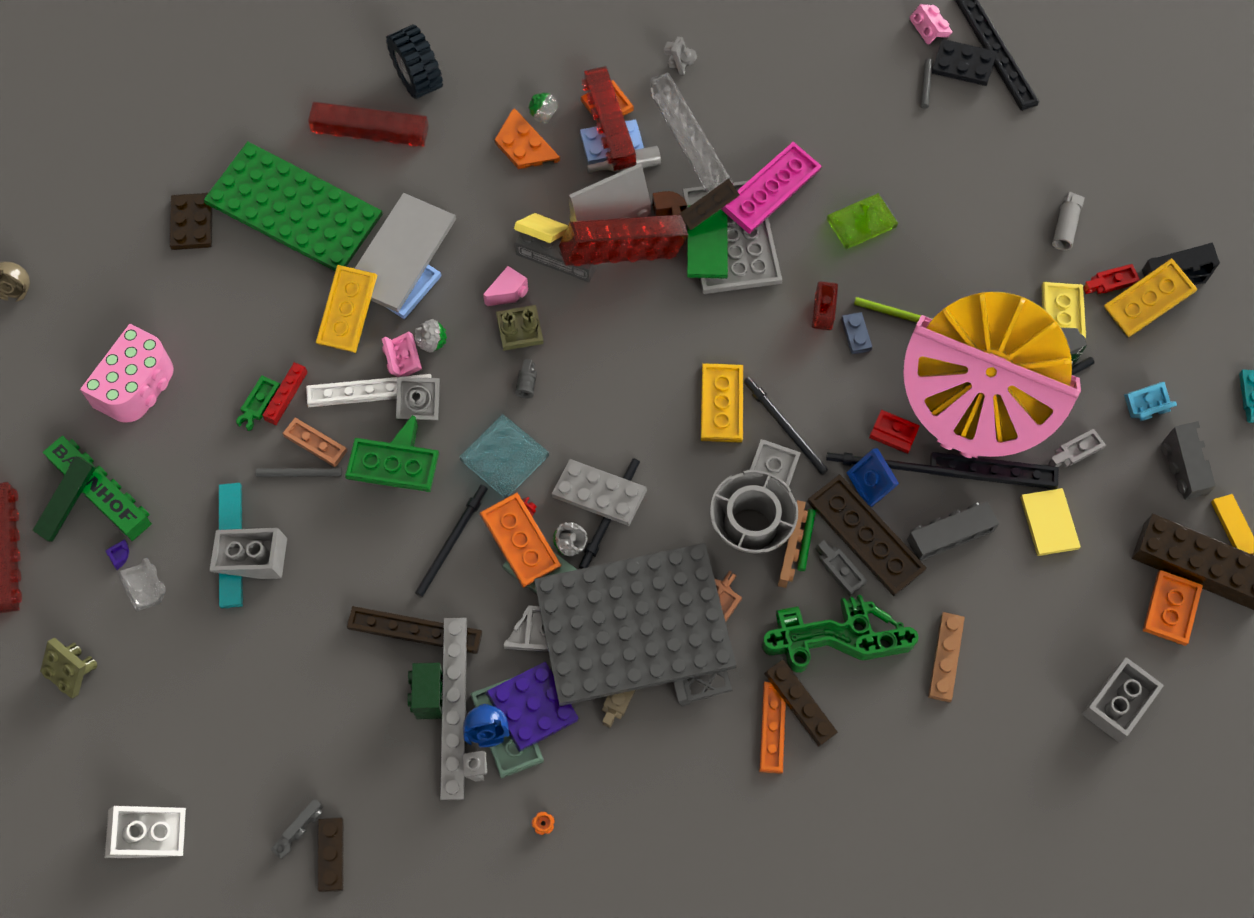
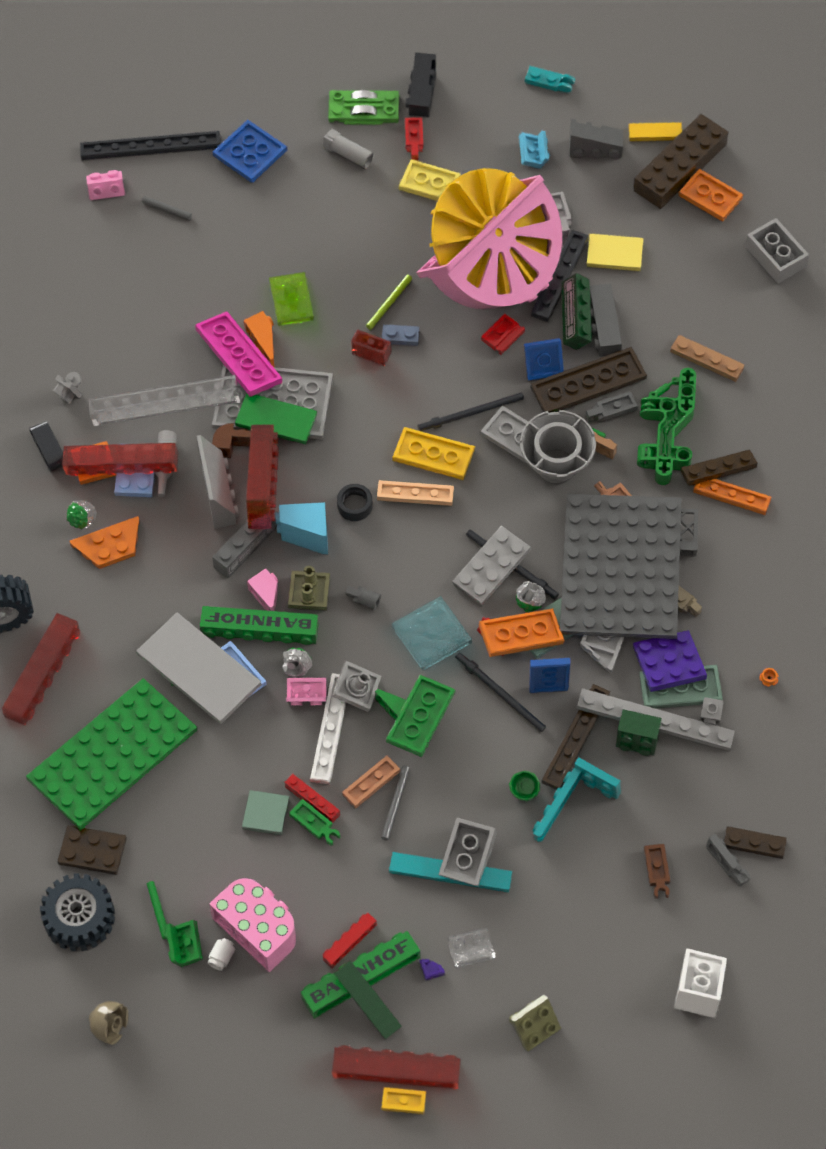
camera: 70 degrees left, 5 degrees down
yellow tile [316,265,377,353] -> none
blue cylinder [463,704,509,747] -> none
light yellow tile [514,213,571,243] -> none
dark brown plate [680,179,740,230] -> none
black bar [826,452,955,477] -> none
black plate [932,39,997,86] -> none
yellow tile [1104,258,1197,338] -> none
none -> black beam [29,421,68,472]
none -> black wheel [40,873,115,952]
none -> green bar [147,881,167,940]
none -> green bracket [166,920,203,967]
none -> green brick [200,606,319,645]
none -> white brick [208,938,235,971]
none -> blue plate [213,120,287,183]
none -> sand green tile [242,790,289,835]
none -> orange slope [244,311,275,367]
none -> medium azure slope [276,502,328,555]
none -> red piece [323,912,377,969]
none -> bright green piece [329,90,399,125]
none -> black tyre [337,484,373,521]
none -> light nougat plate [377,480,454,506]
none -> green hair [509,771,540,801]
none -> blue tile [529,658,570,693]
none -> teal bracket [533,757,621,842]
none -> dark green brick [561,273,592,350]
none -> reddish brown plate [644,844,670,899]

